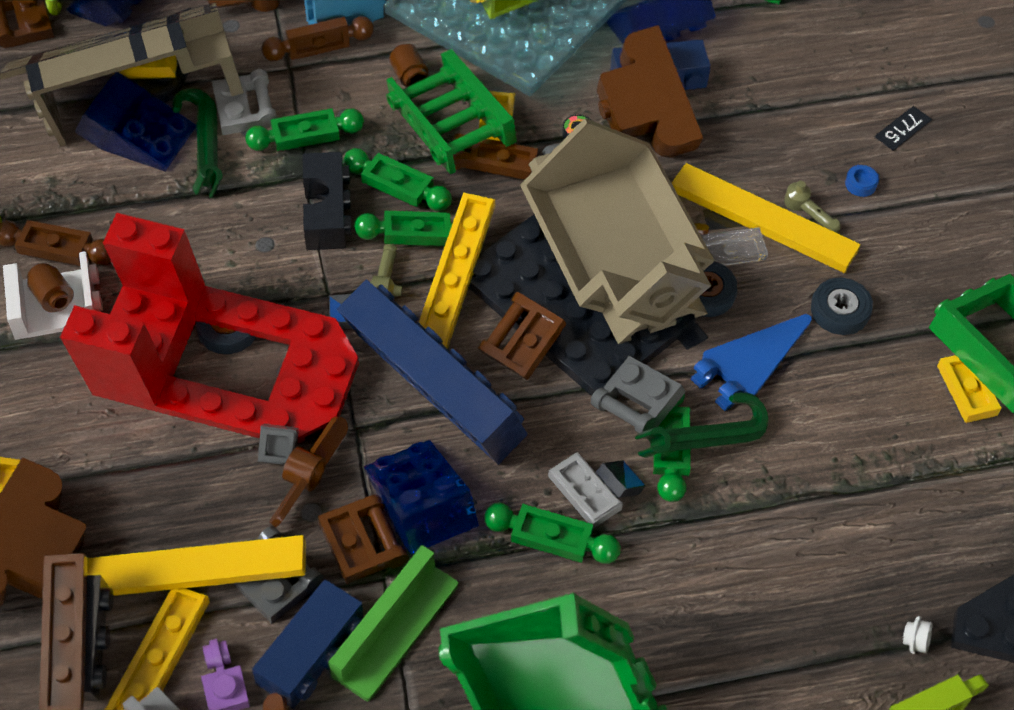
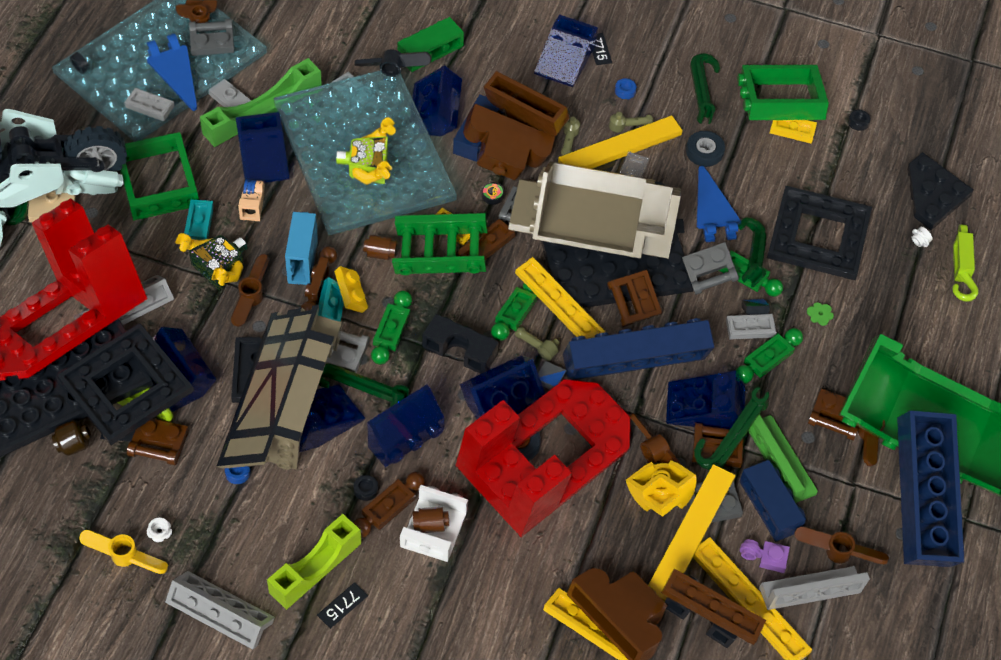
camera: 60 degrees left, 0 degrees up
dark grey tile [258,424,299,465] -> none
green plate [343,148,452,212] -> none
none -> blue tile [225,466,250,484]
none -> teal plate [318,277,344,322]
none -> yellow plate [334,266,368,313]
none -> black tile [354,475,379,501]
none -> clear blue slope [367,384,444,468]
none -> clear blue slope [460,355,545,419]
none -> reddish brown brick [484,71,569,136]
none -> clear blue slope [534,14,598,87]
none -> olive piece [561,117,580,156]
none -> yellow brick [626,460,696,517]
none -> dark green piece [690,53,720,124]
none -> dark green piece [694,387,769,470]
none -> black plate [767,185,872,280]
none -> bright green plant [807,302,834,326]

